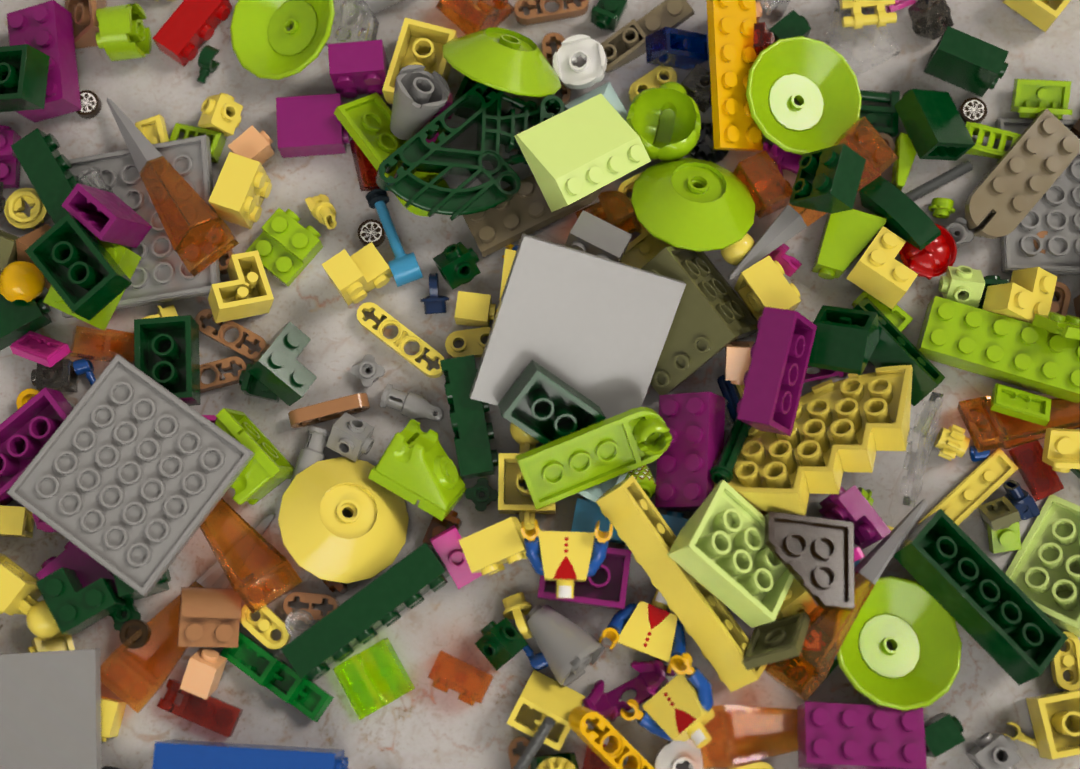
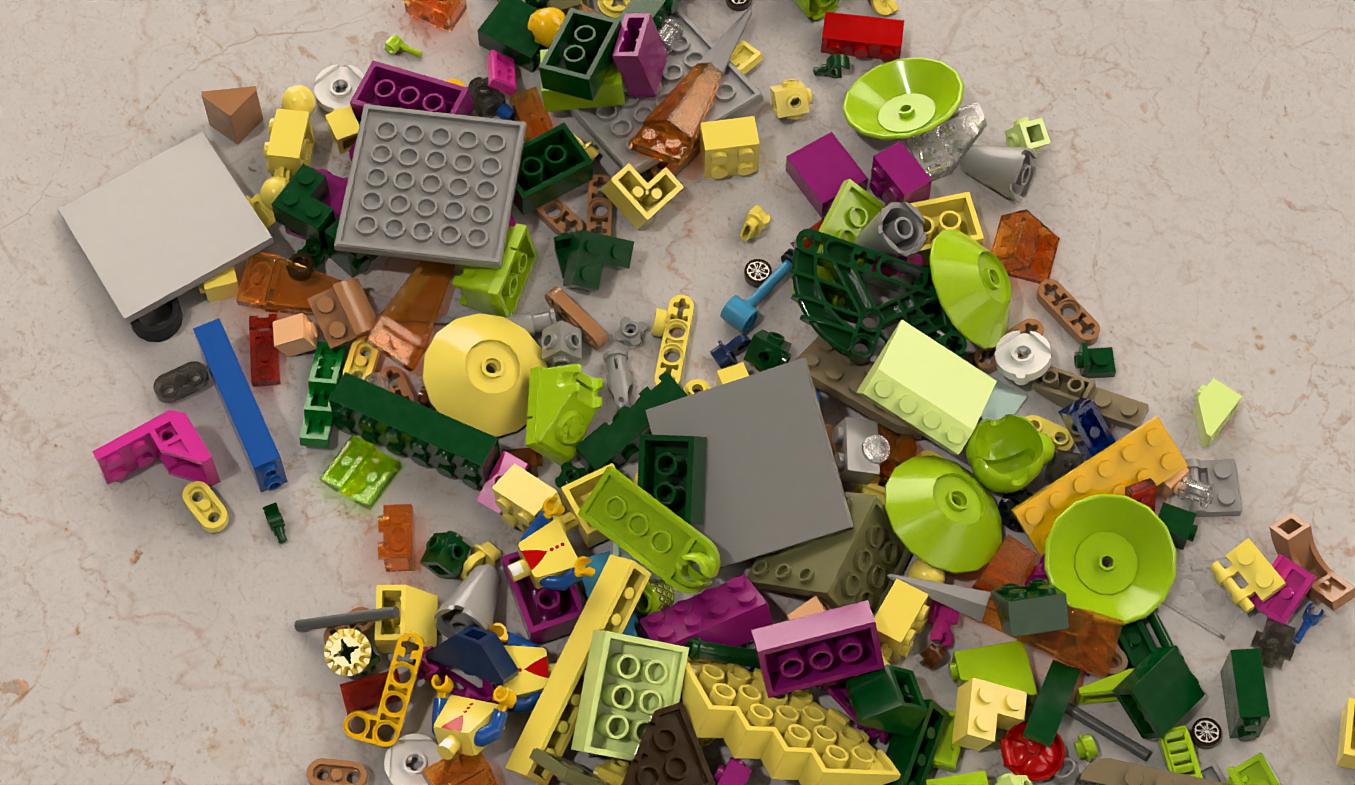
camera: 60 degrees right, 15 degrees down
lime slope [169,123,227,163] -> none
light nougat brick [228,125,275,165] -> none
lime plate [246,208,324,287] -> none
light yellow brick [321,242,393,306] -> none
blue hand [521,635,548,671] -> none
none -> dark blue slope [427,625,519,686]
none -> light yellow tile [651,308,667,337]
none -> clear plate [862,435,890,464]
none -> reddish brown plate [920,643,947,670]

